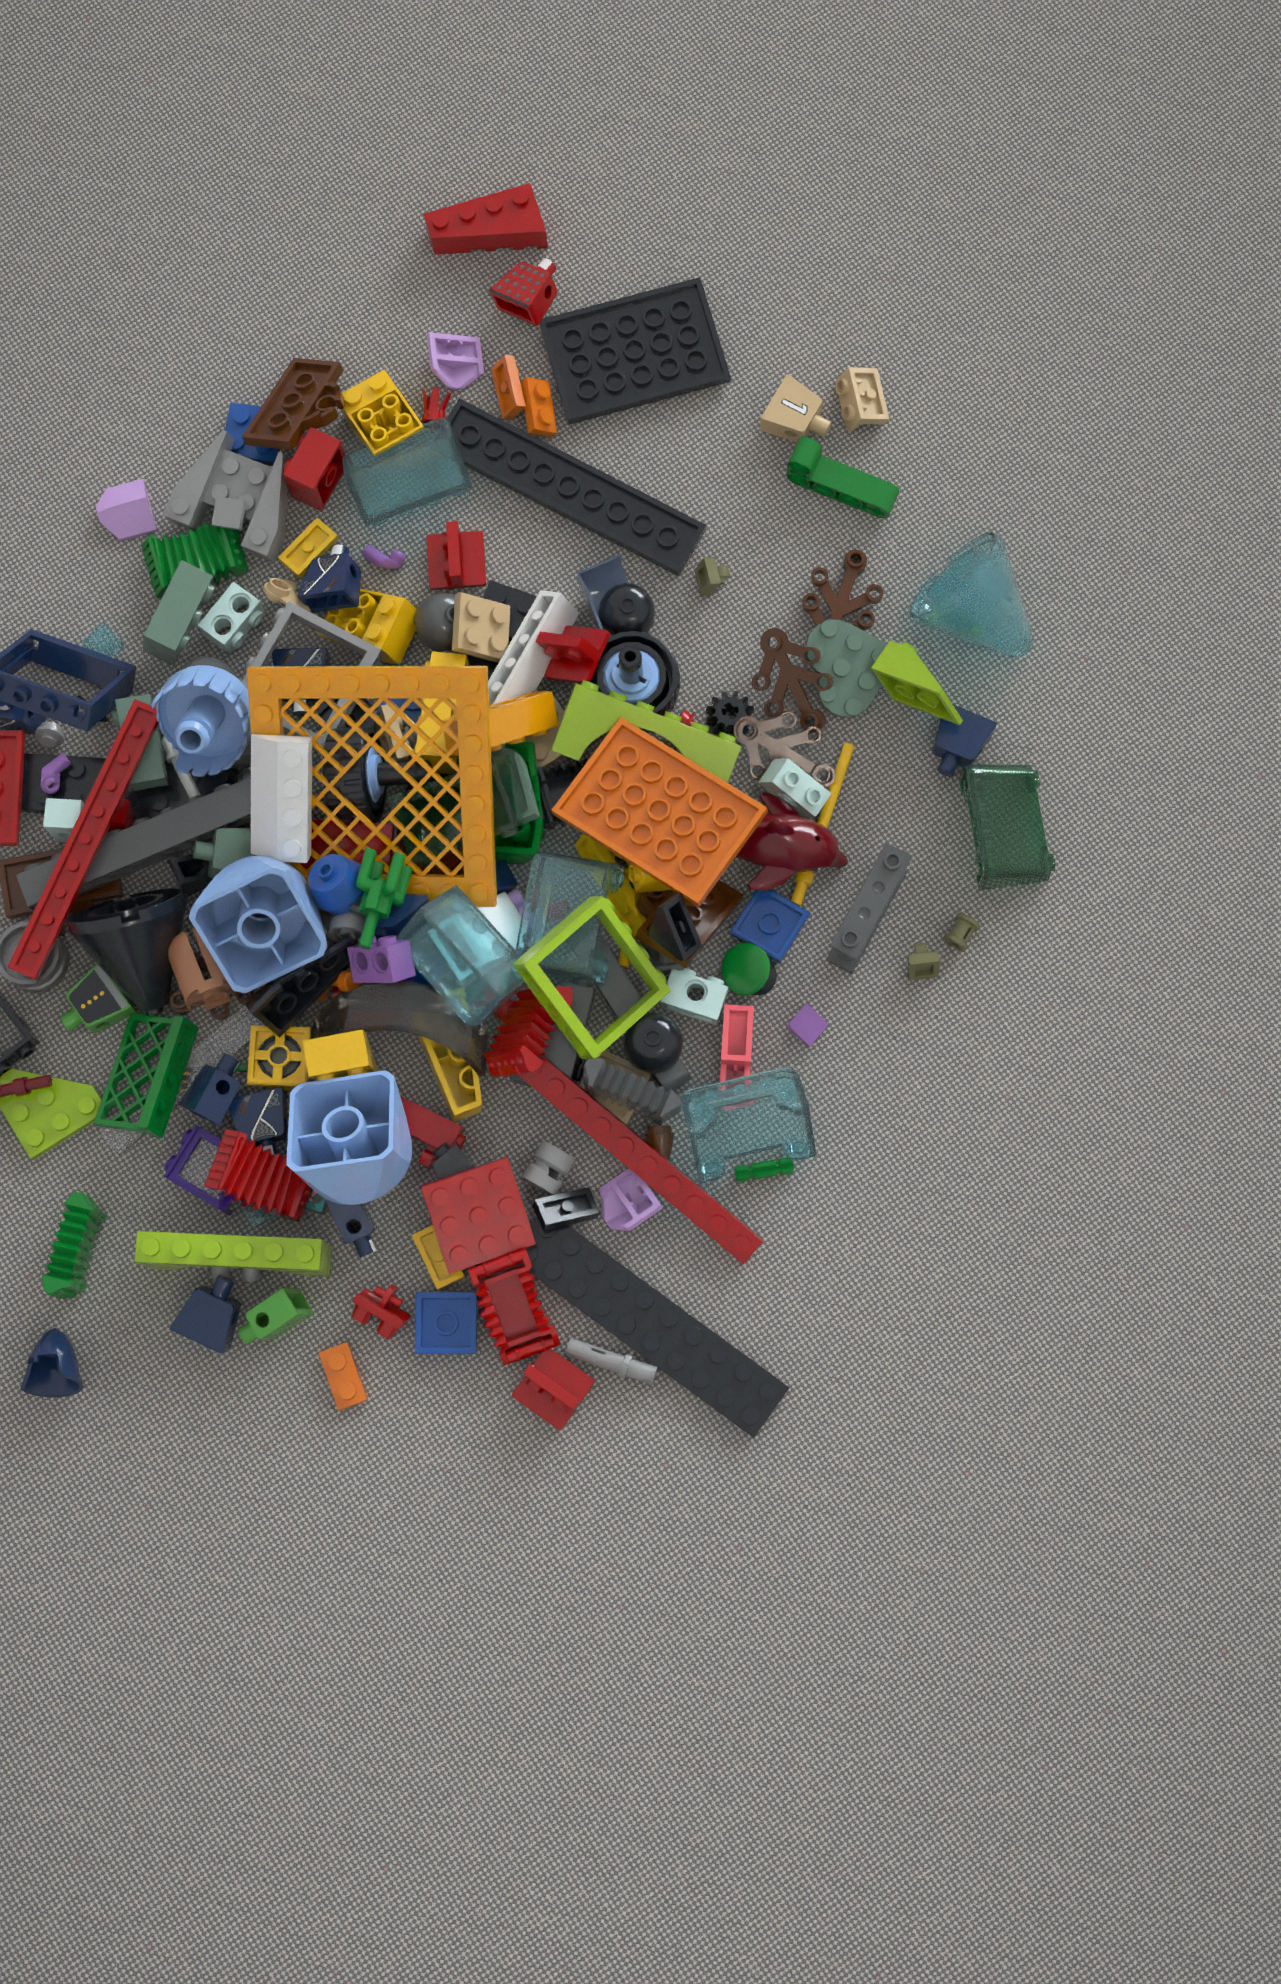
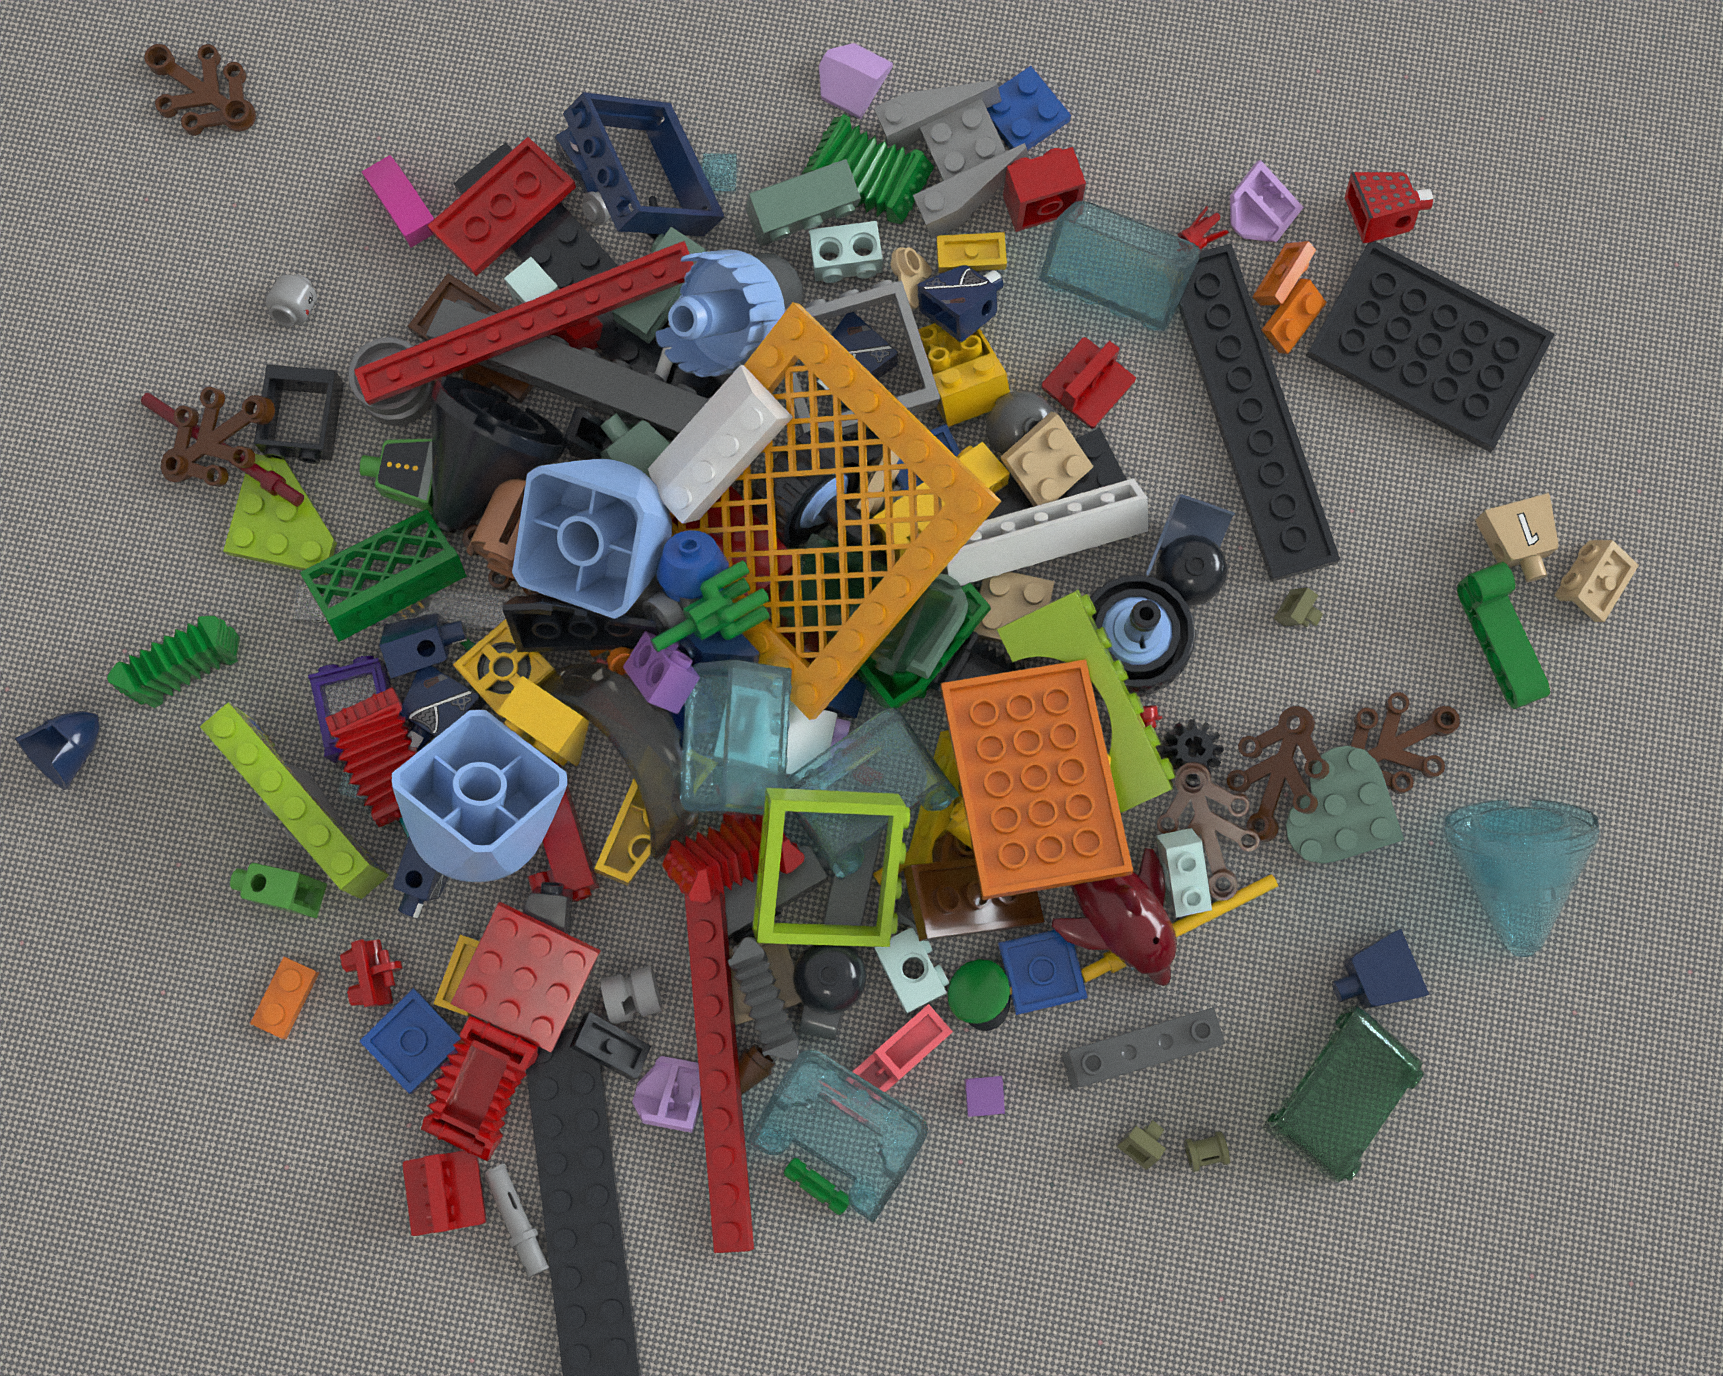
camera: 40 degrees right, 0 degrees up
medium lavender arm [40,753,72,794] -> none
dark blue torso [169,1275,241,1354] -> none
light grey tile [211,496,246,531] -> none
reddish brown plate [242,358,345,450] -> none
yellow slope [341,369,425,456] -> none
medium lavender arm [362,545,406,570] -> none
red wedge [424,183,548,255] -> none
light orange brick [442,691,559,756] -> none
red bracket [535,625,610,684] -> none
black slope [648,893,702,961] -> none
lime slope [871,640,963,725] -> none

